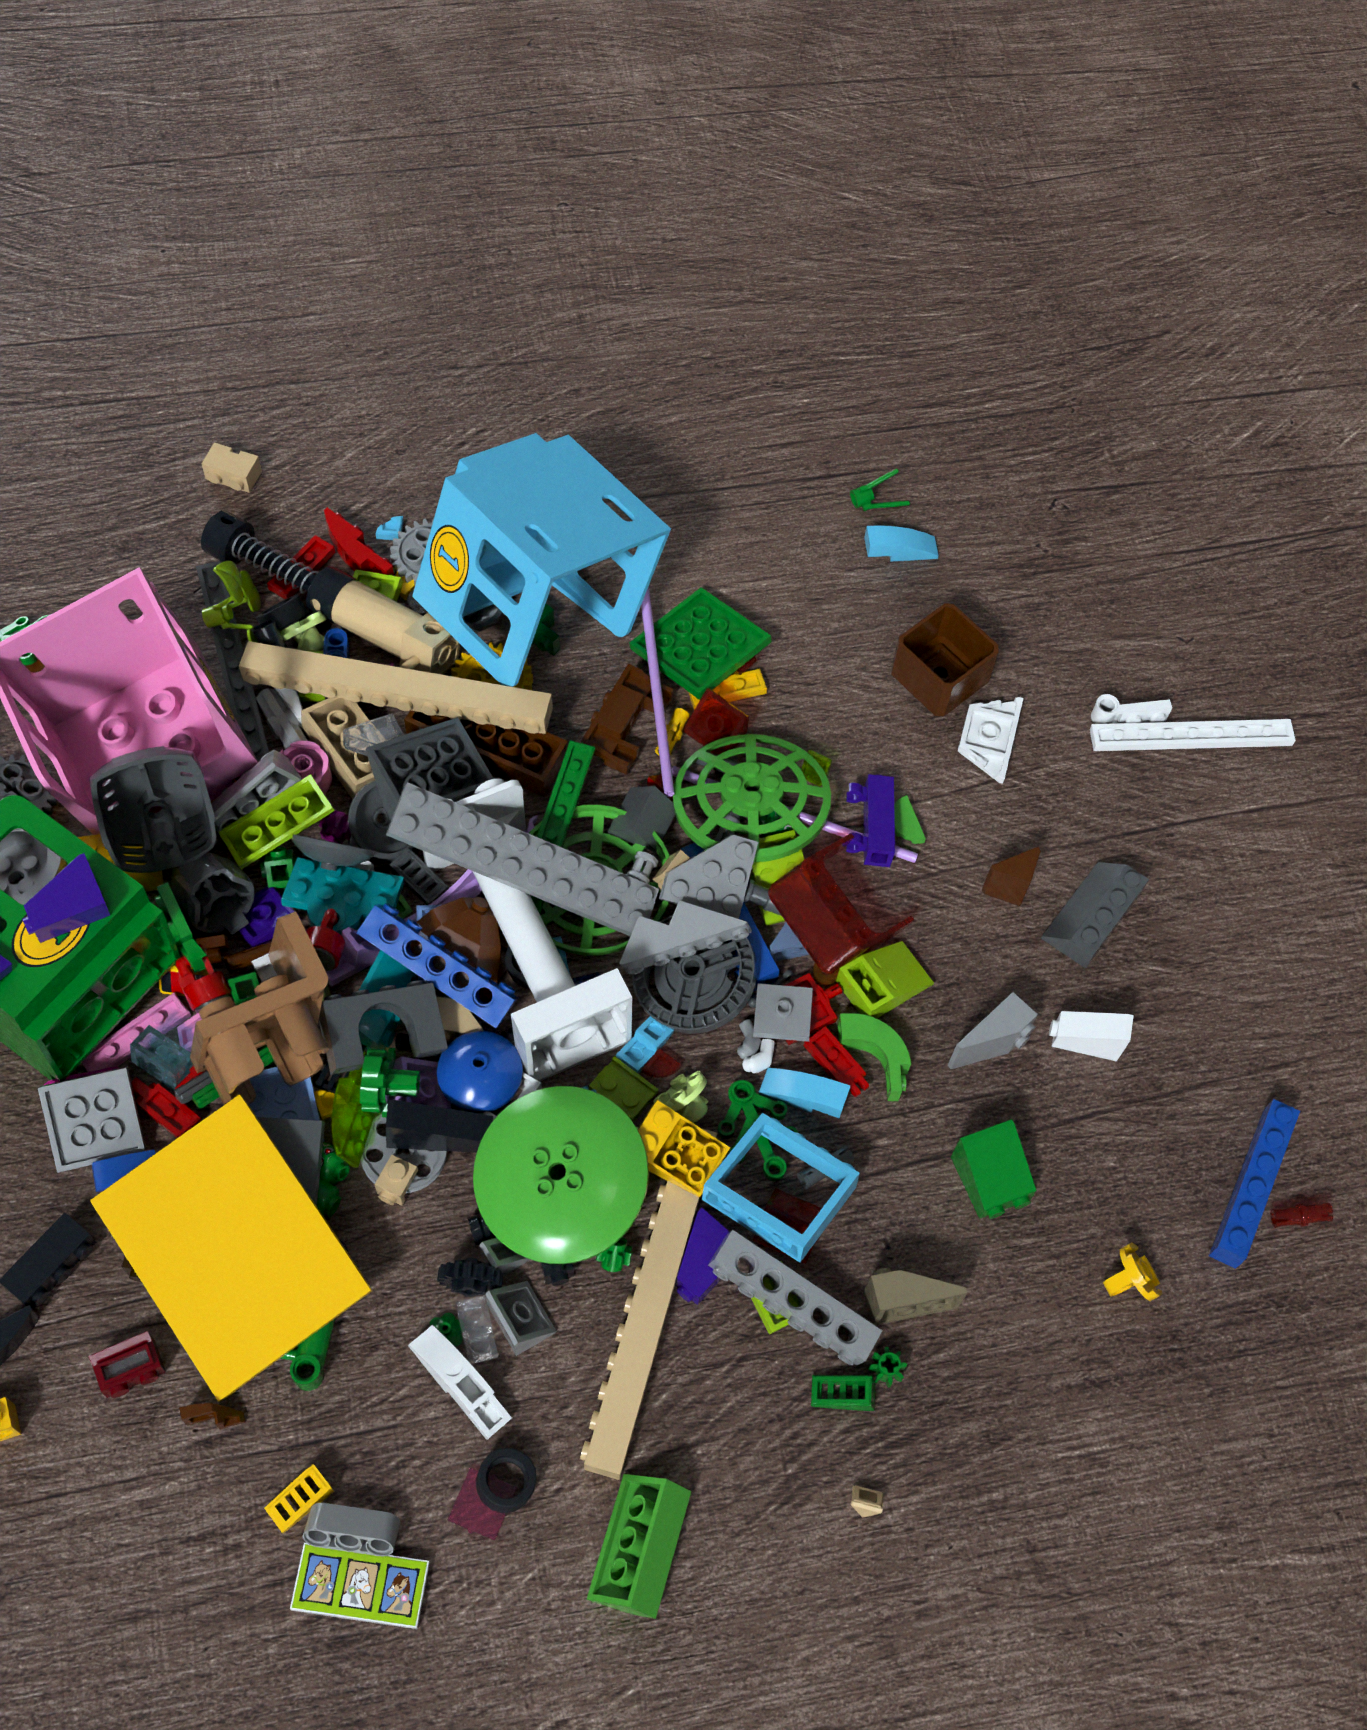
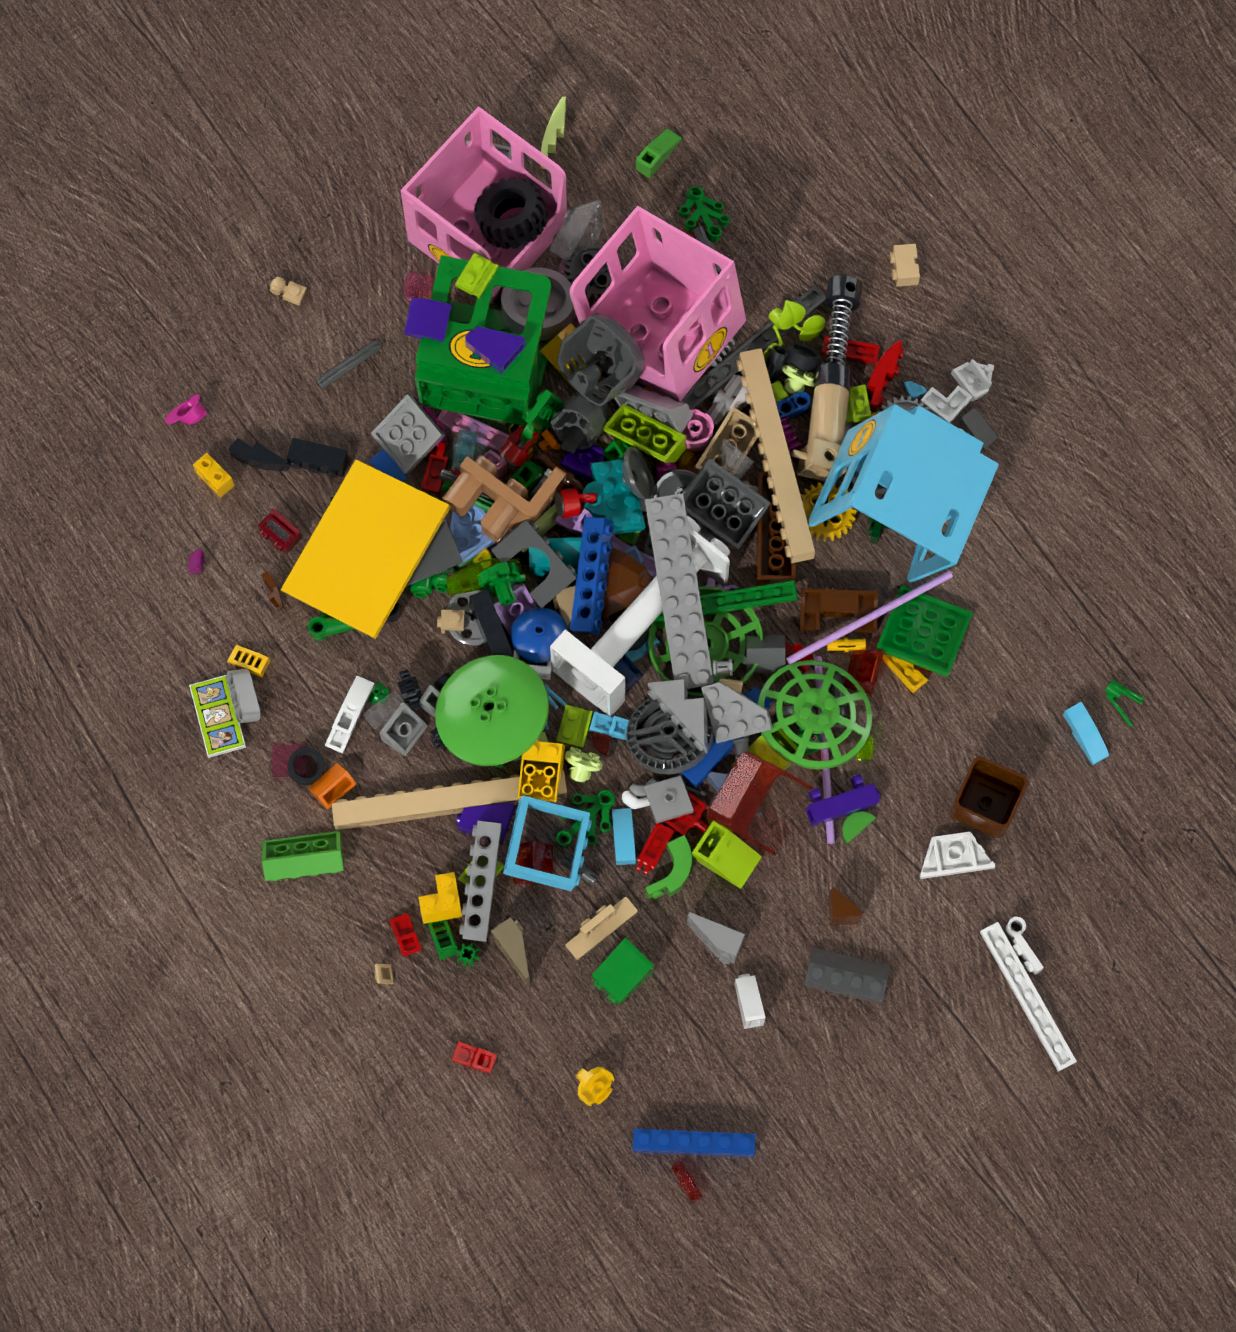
camera: 70 degrees right, 10 degrees up
green gear [596,1237,632,1272] -> none
none -> magenta slope [188,549,205,573]
none -> orange brick [308,763,356,810]
none -> red slope [389,913,422,957]
none -> yellow brick [419,872,462,924]
none -> red slope [451,1041,497,1074]
none -> tan bracket [566,897,638,960]
none -> clear orange tile [675,450,699,472]
none -> white plate [920,385,973,423]
none -> white slope [951,359,994,402]

